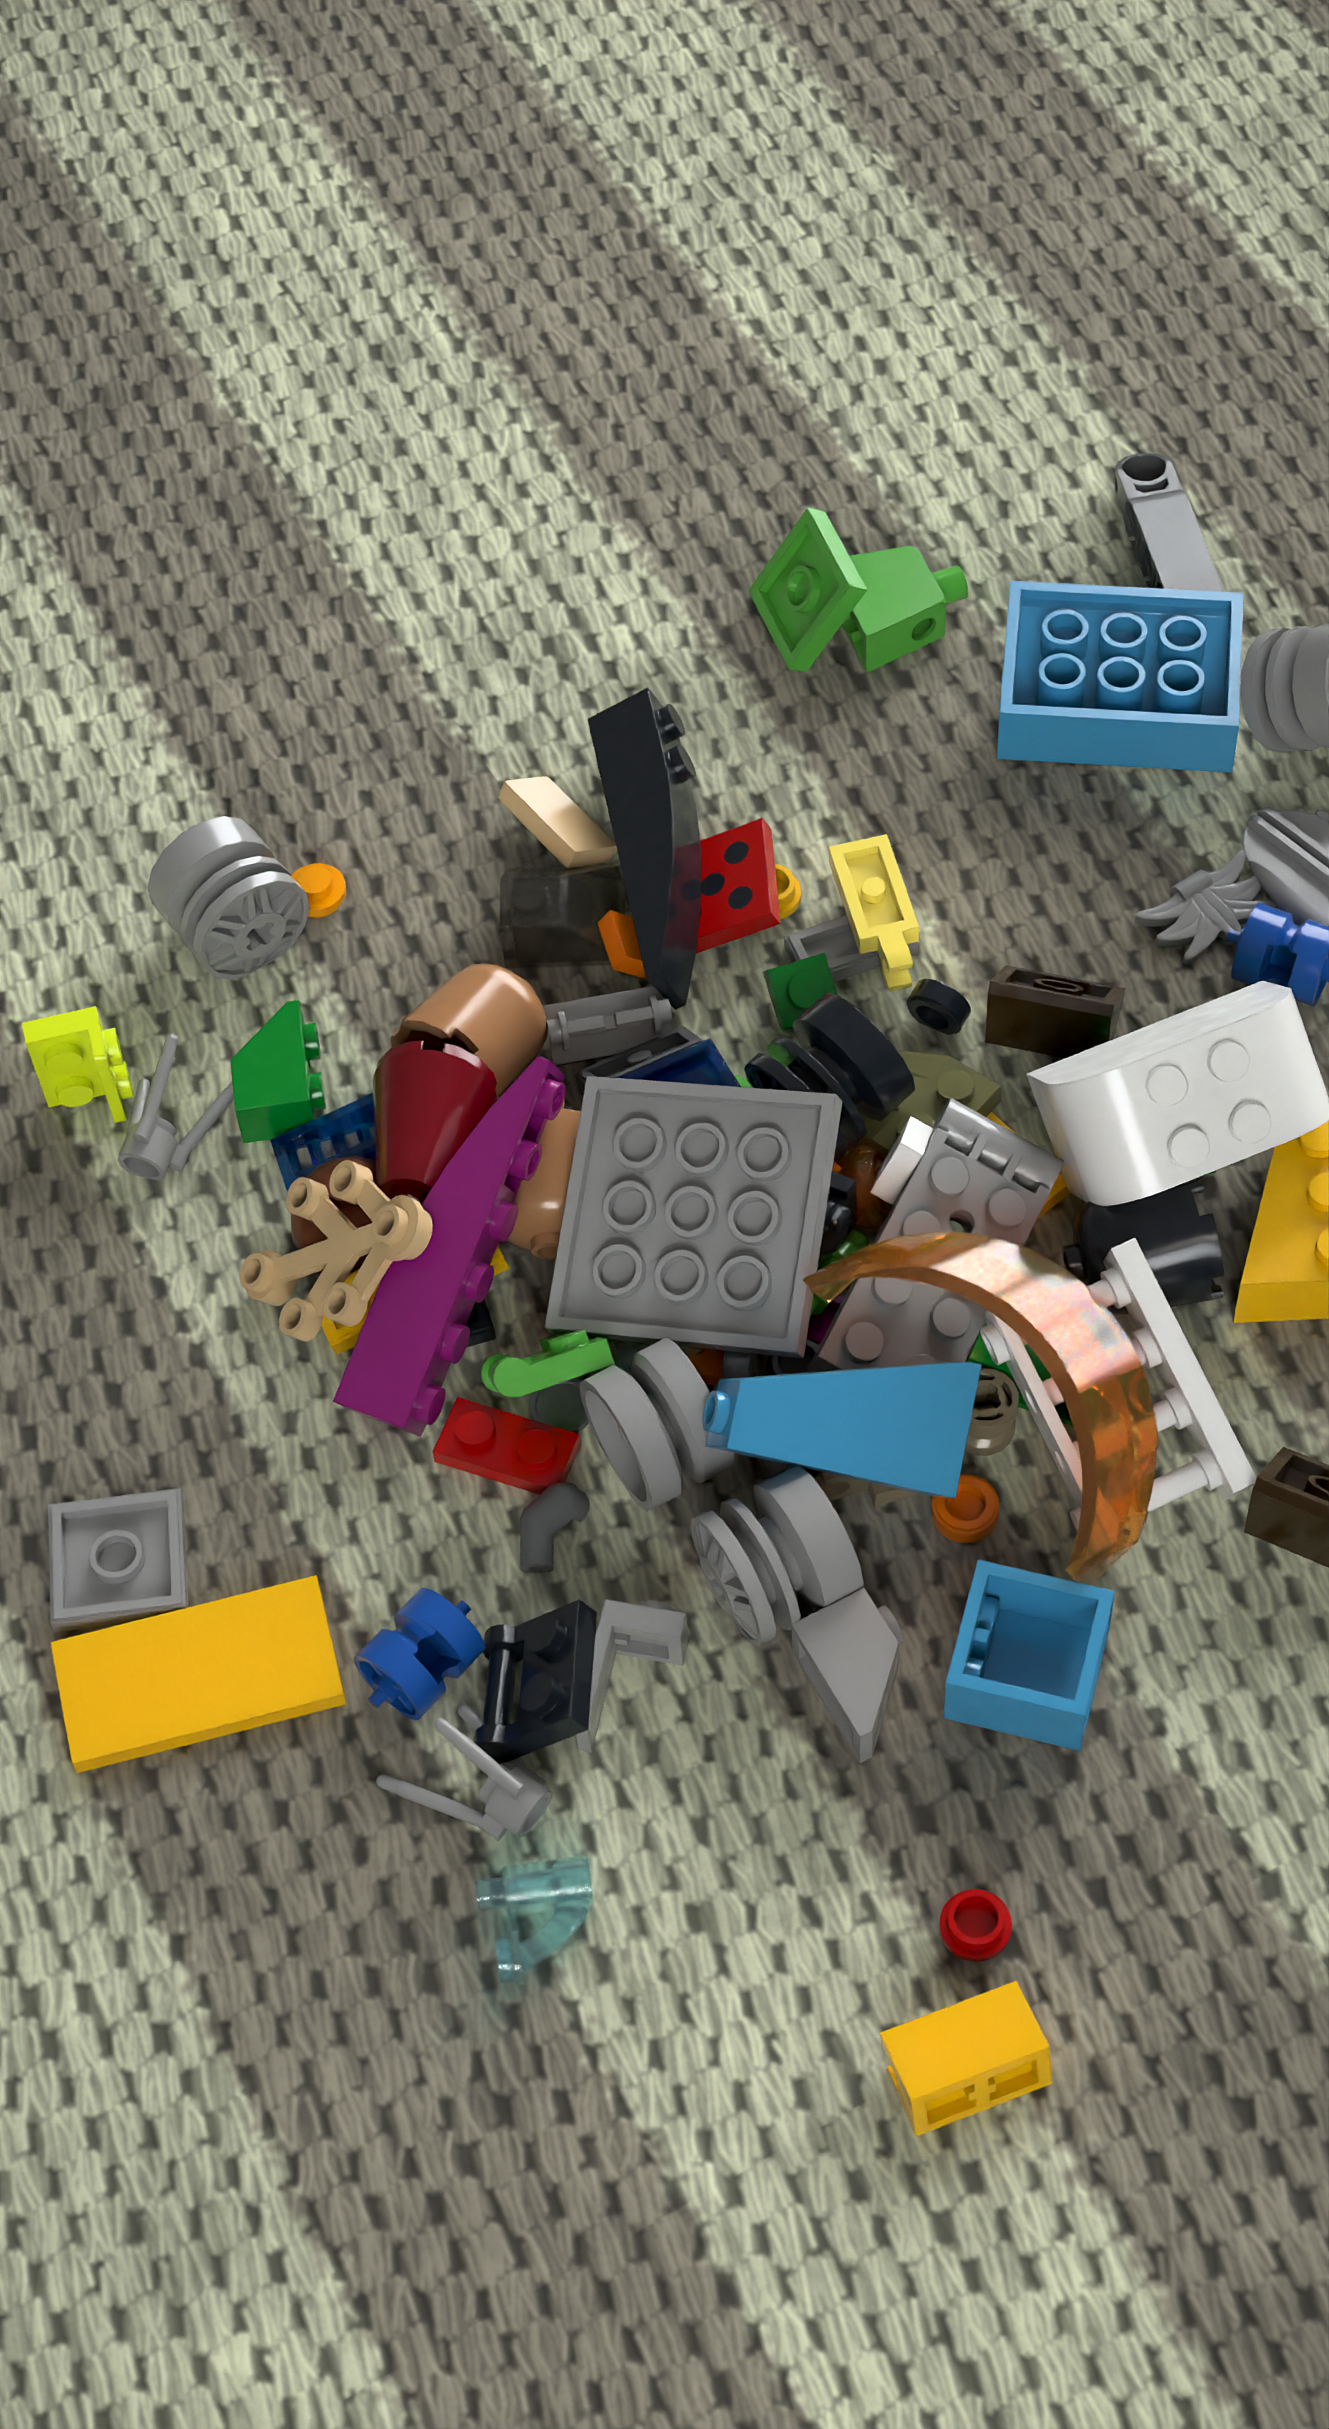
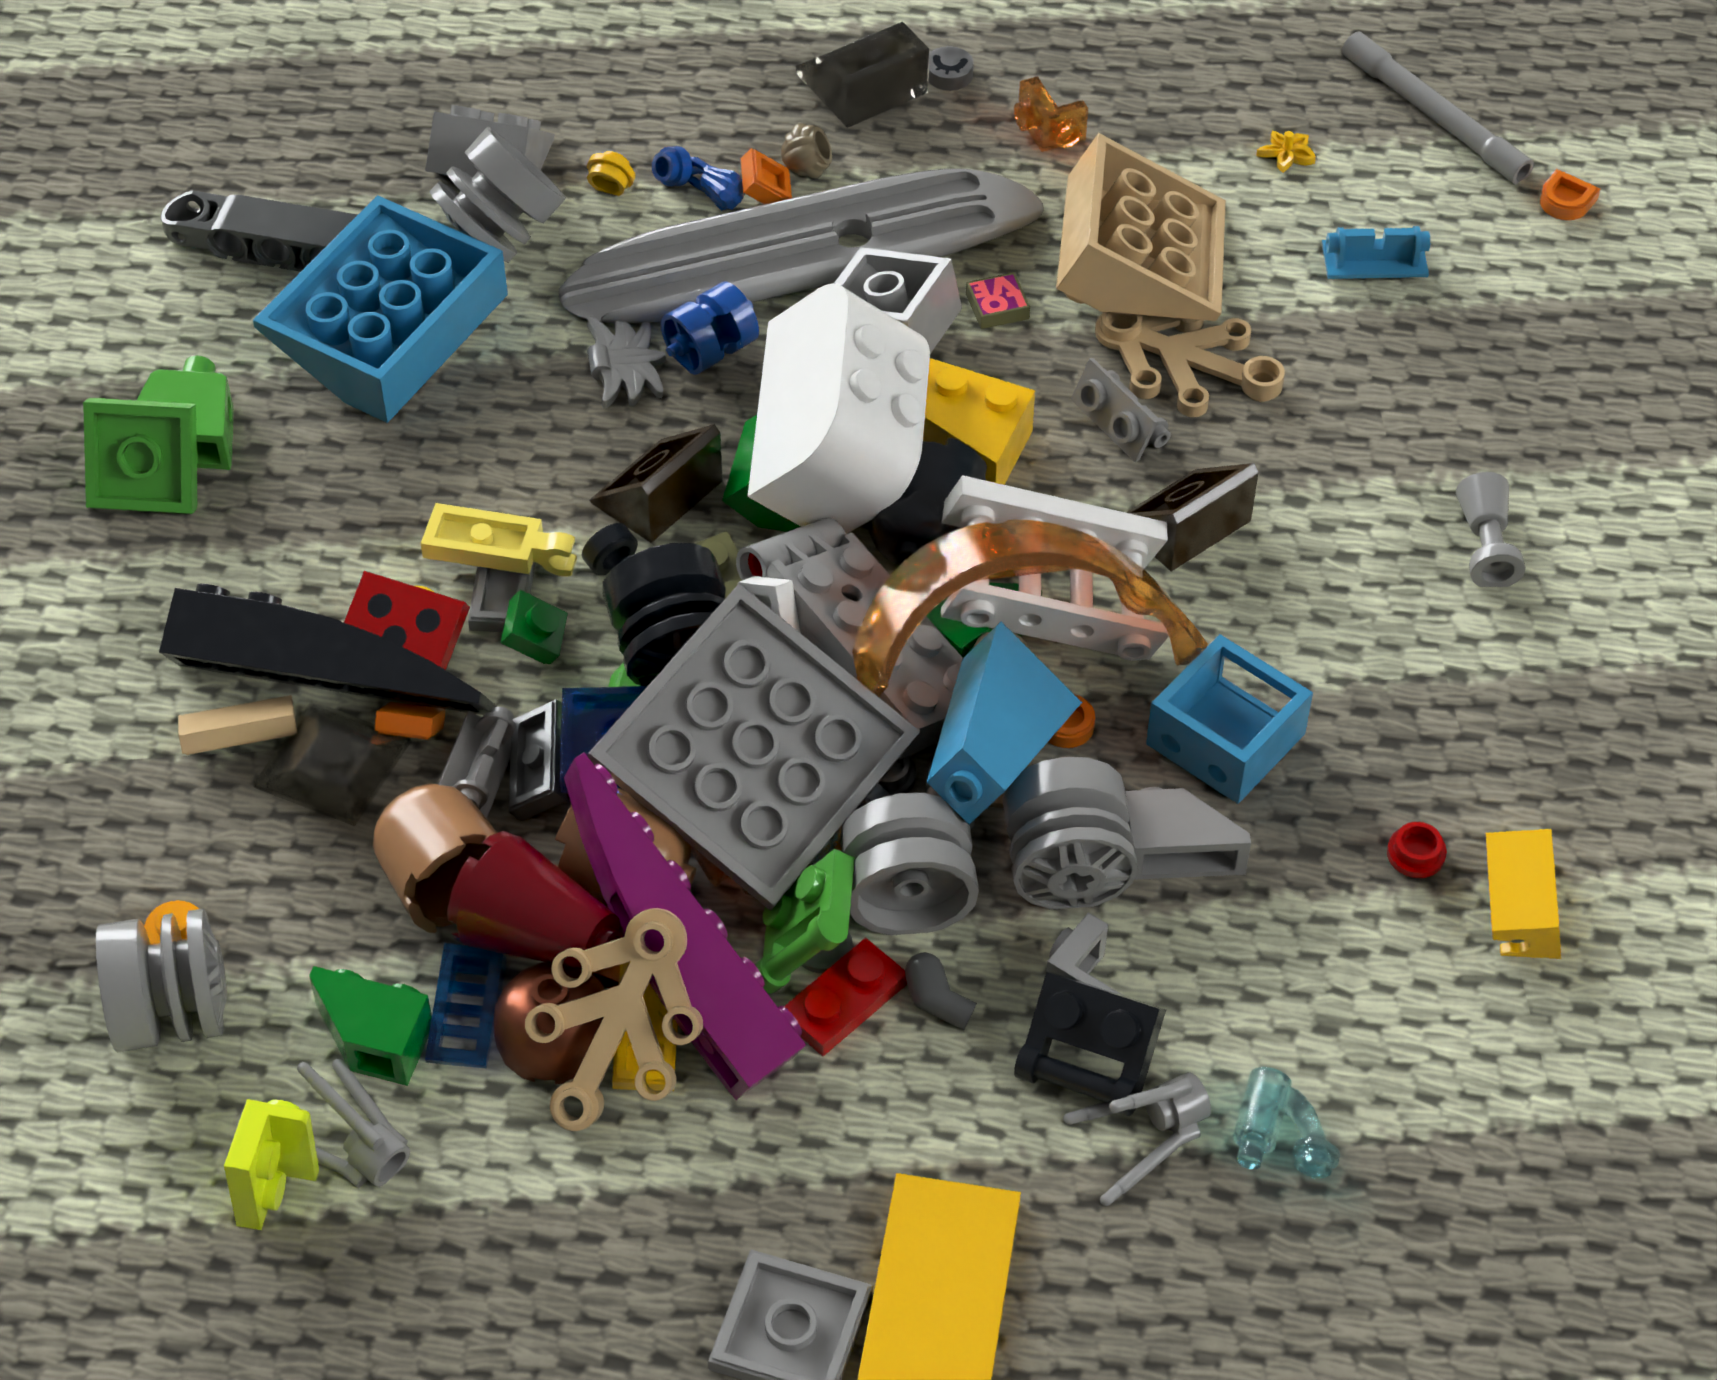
camera: 70 degrees left, 5 degrees down
blue wheel [354,1588,485,1720] -> none

